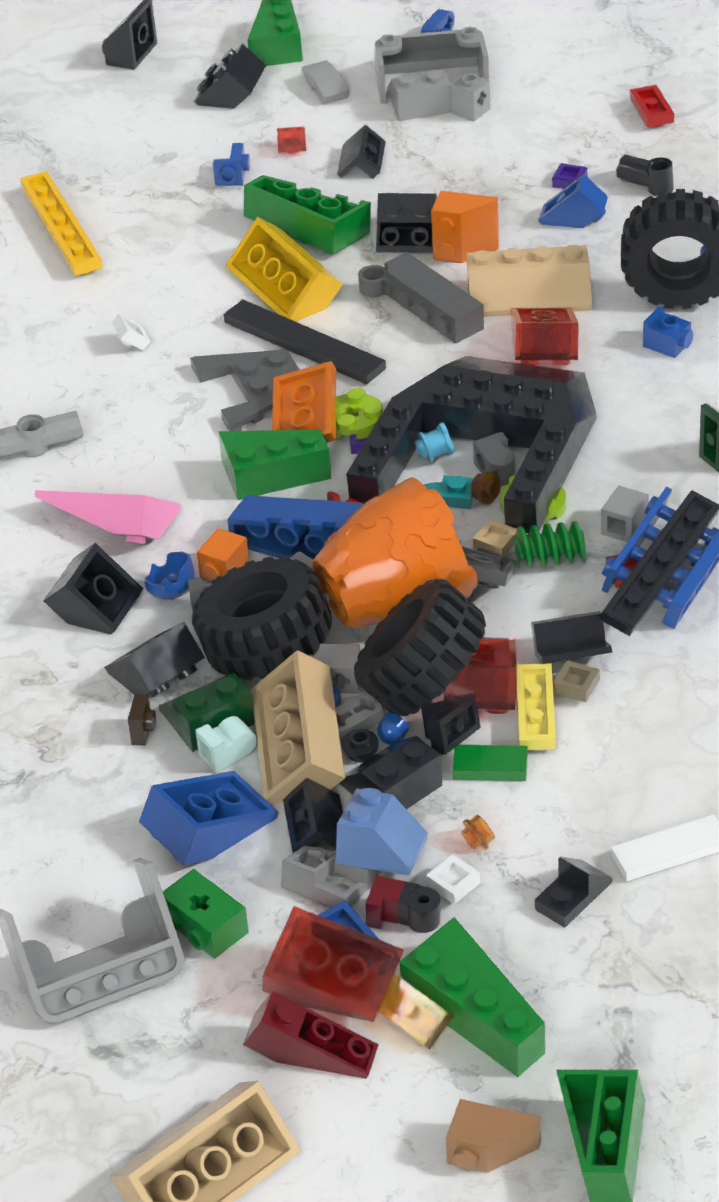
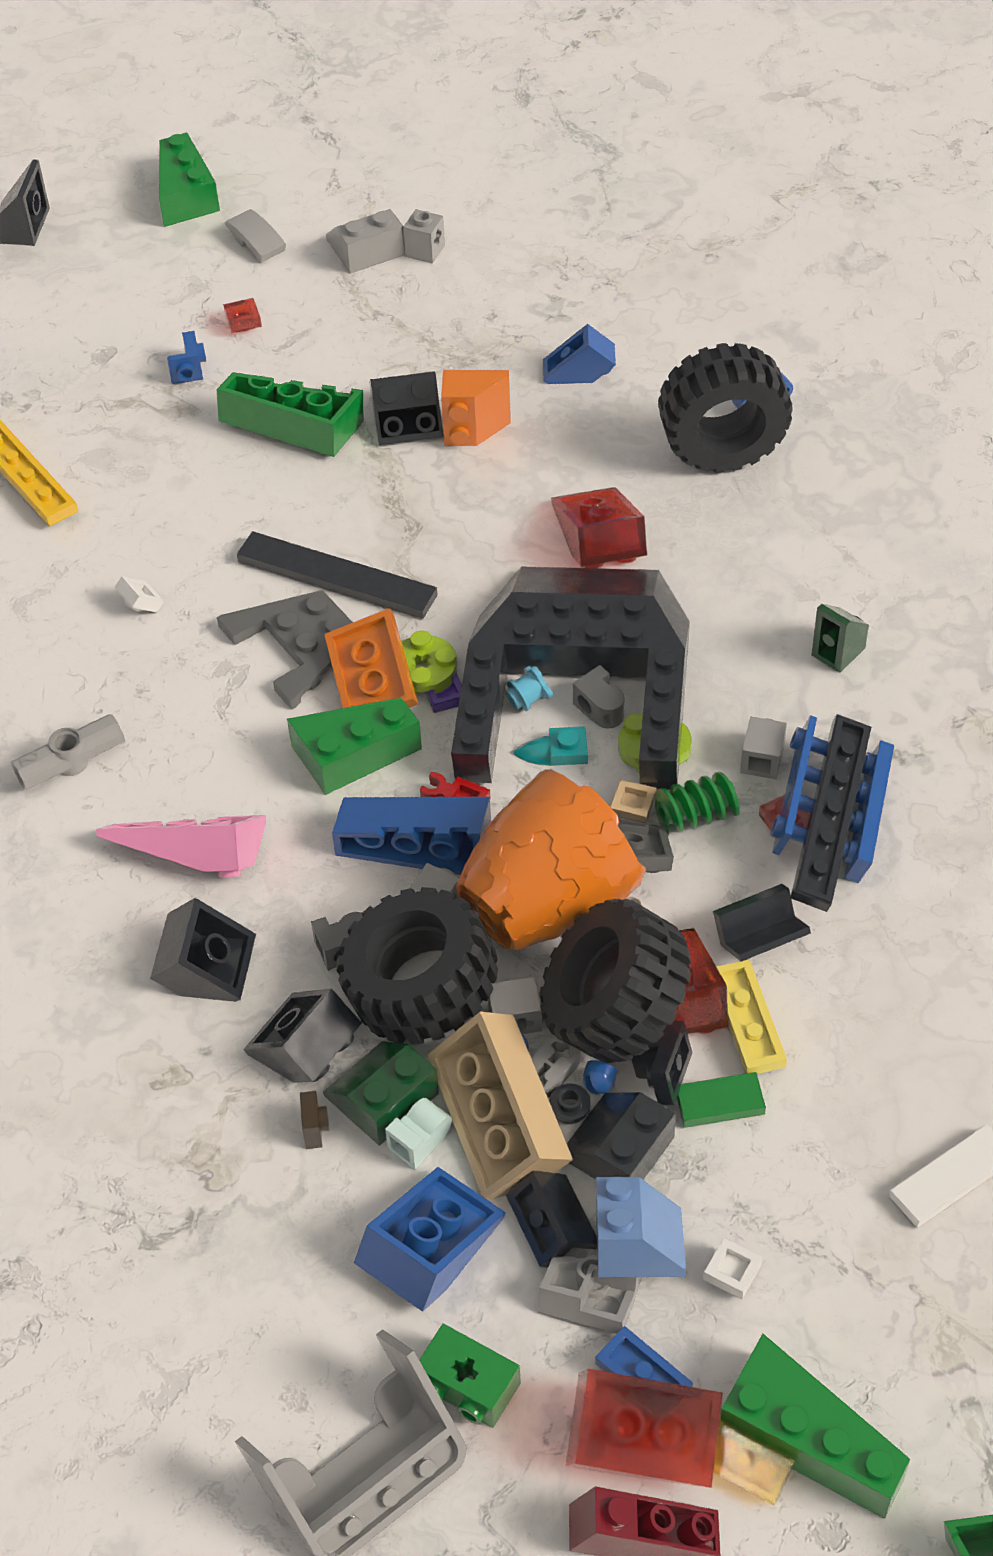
camera: 15 degrees left, 10 degrees up
blue hair [144,551,195,600] -> none
black slope [194,43,266,109] -> none
orange brick [197,528,249,581] -> none
yellow slope [225,217,343,322] -> none
black panel [337,124,386,179] -> none
dark grey hinge [358,252,484,344] -> none
leg [365,875,441,933] -> none
light grey windscreen [374,27,489,104] -> none
blue beam [420,9,455,33] -> none
clear orange plate [461,815,495,850] -> none
tan slope [466,245,592,317] -> none
reddish brown plate [471,471,501,505] -> none
black slope [534,856,612,928] -> none
dark purple tile [552,163,588,189] -> none
dark tan plate [553,660,600,702] -> none
black piece [616,154,674,196] -> none
red plate [630,85,674,127] -> none
blue brick [643,306,693,358] -> none

